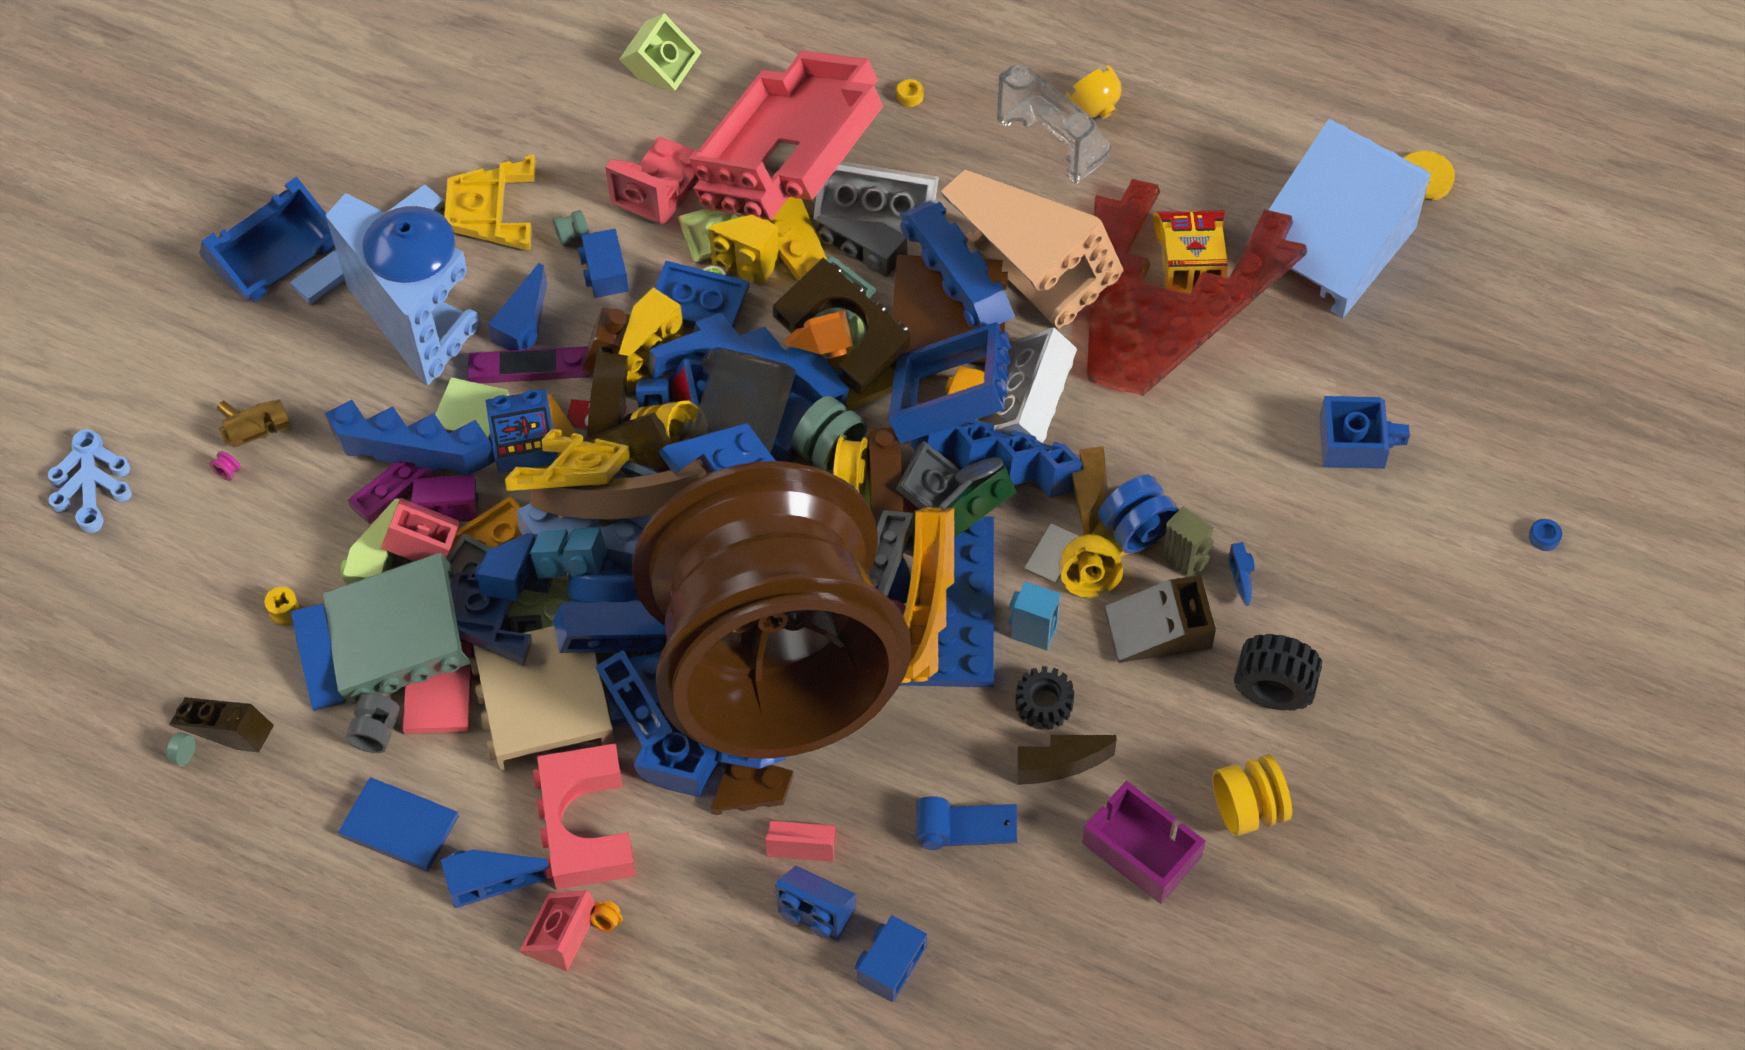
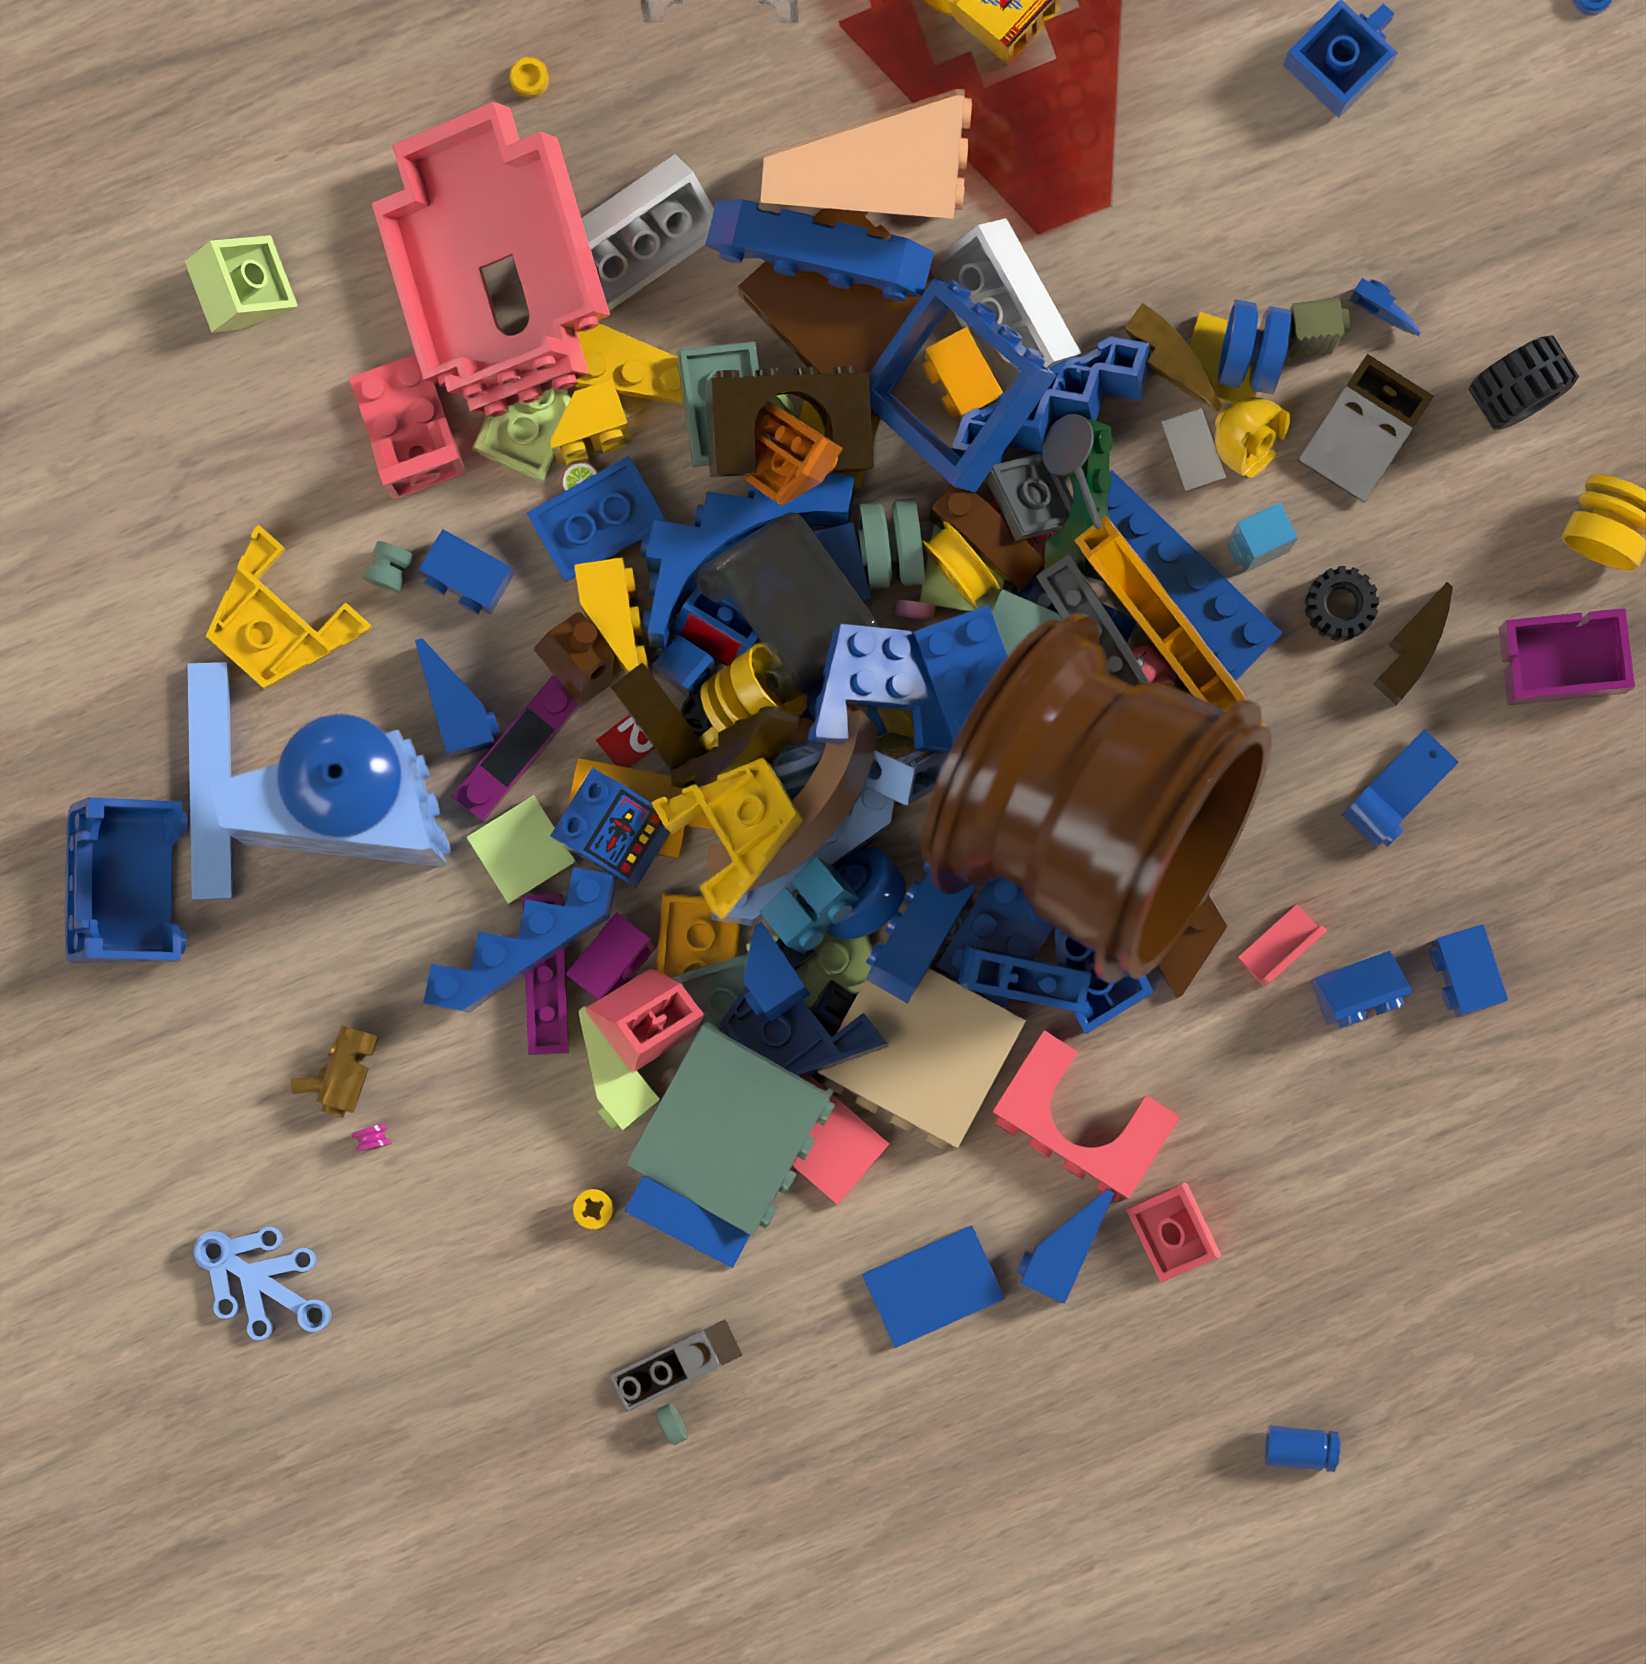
camera: 45 degrees left, 25 degrees up
dark grey wheel [345,693,400,753] -> none
light orange plate [590,901,623,932] -> none
dark grey slope [816,216,907,277] -> none

